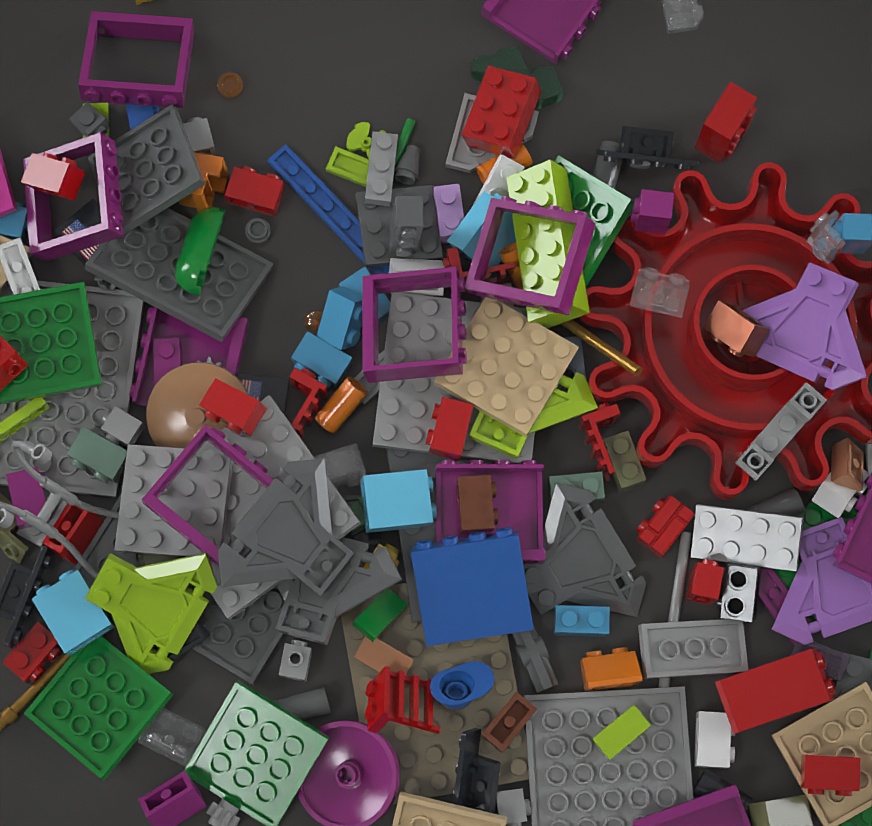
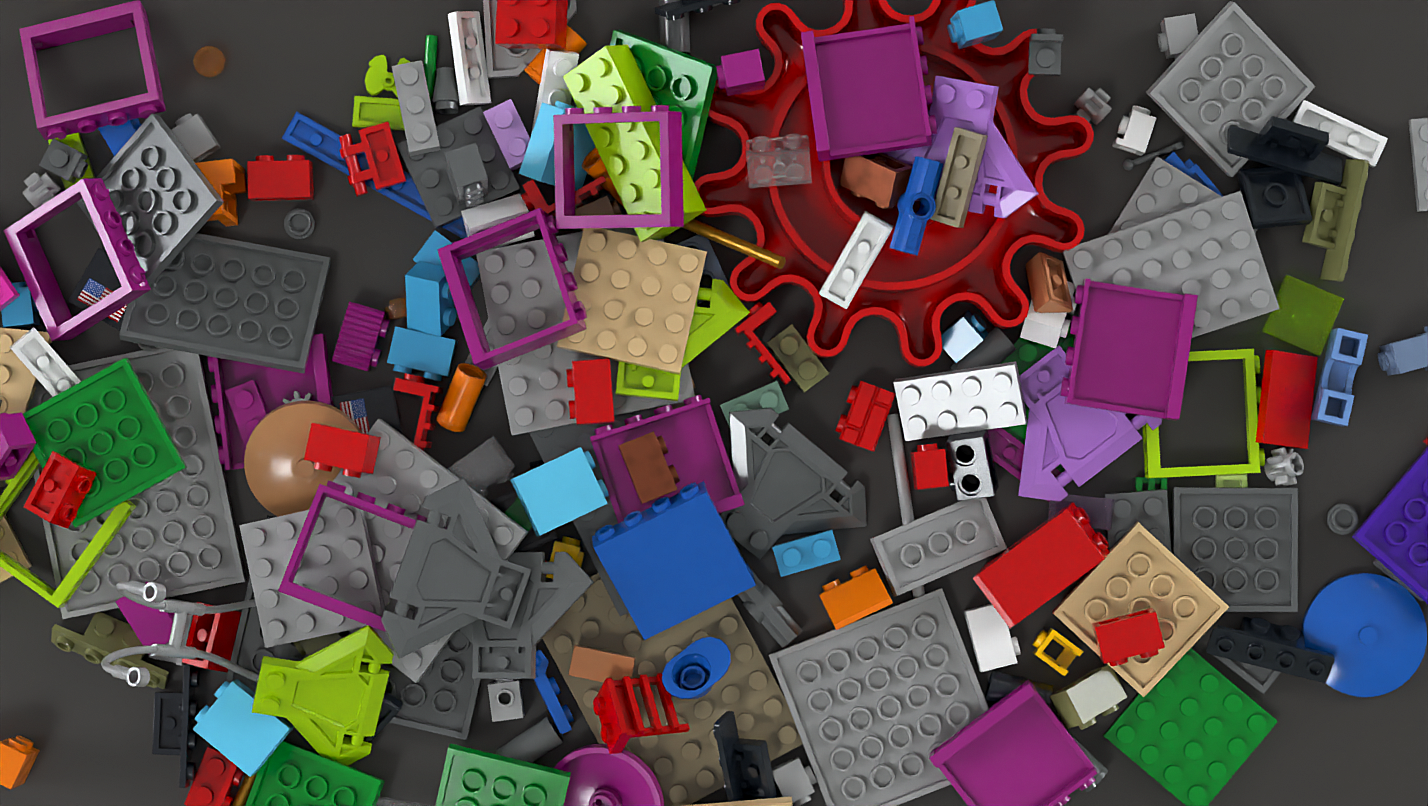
camera: 10 degrees left, 10 degrees up
brick [21,152,86,201] -> none
sand green brick [67,427,127,484] -> none
light grey brick [101,406,145,447] -> none
green brick [175,207,226,296] -> none
green tile [353,588,408,642] -> none
copper brick [481,692,537,753] -> none
lime tile [592,705,651,760] -> none
light grey slope [735,382,827,481] -> none
clear bracket [807,210,846,264] -> none
none -> light grey gear [22,172,61,209]
none -> magenta brick [332,301,391,372]
none -> red plate [339,121,407,197]
none -> white plate [448,11,491,105]
none -> blue hinge [533,650,574,734]
none -> magenta panel [801,16,937,162]
none -> white tile [819,211,893,309]
none -> blue piece [890,156,943,256]
none -> dark tan plate [930,127,988,228]
none -> brick [941,310,988,363]
none -> yellow window [1032,628,1083,676]

